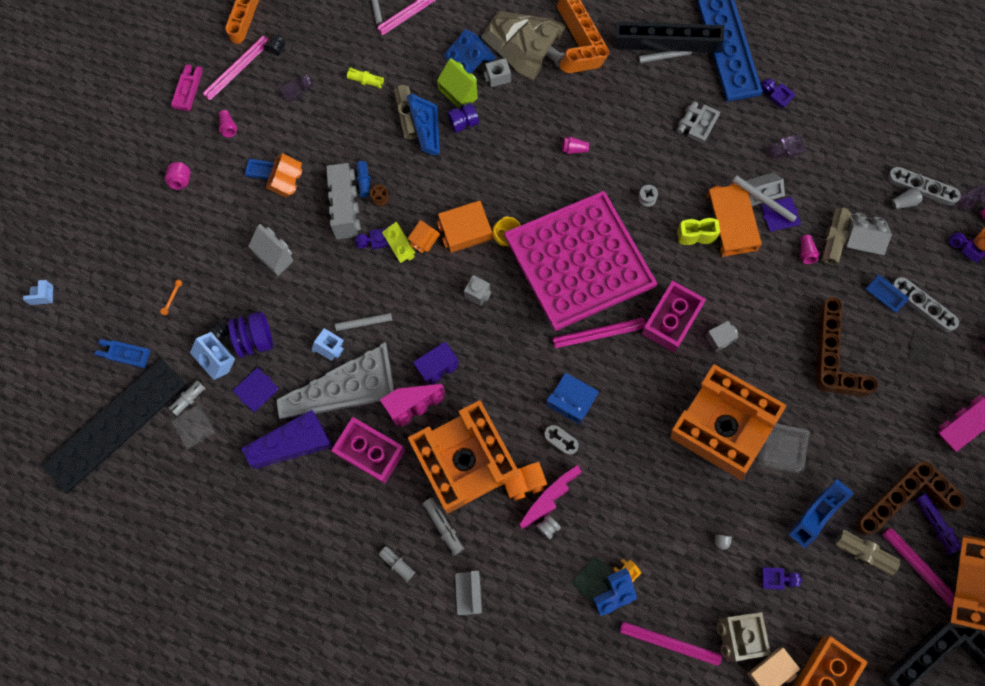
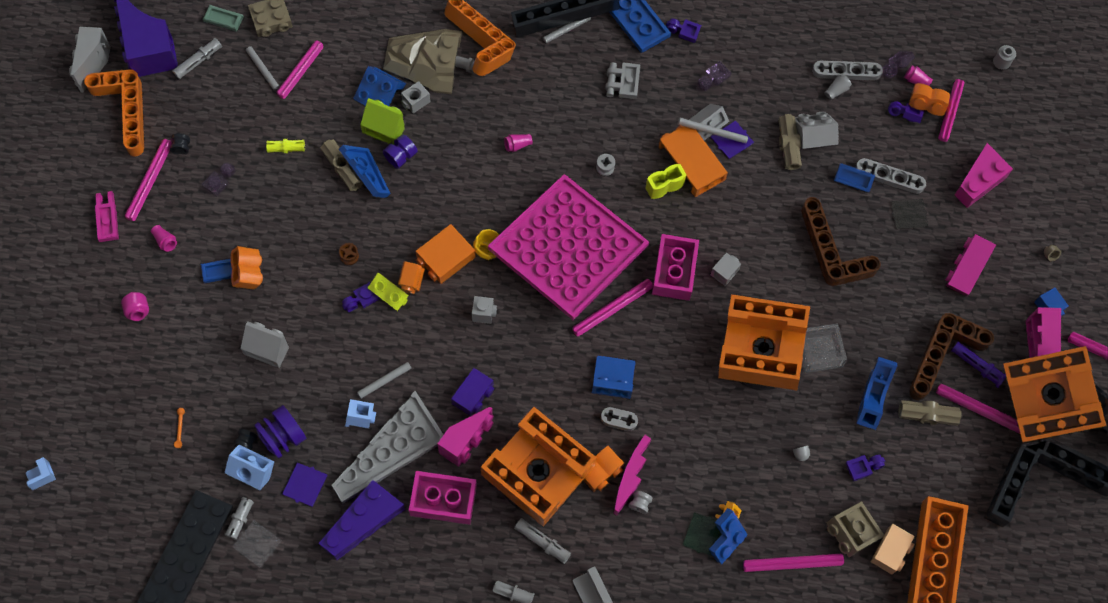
camera: 30 degrees left, 5 degrees down
blue hinge [94,339,151,369] -> none
light grey wedge [327,163,361,239] -> none
blue axle [356,161,371,197] -> none
dark pink cone [800,235,820,264] -> none

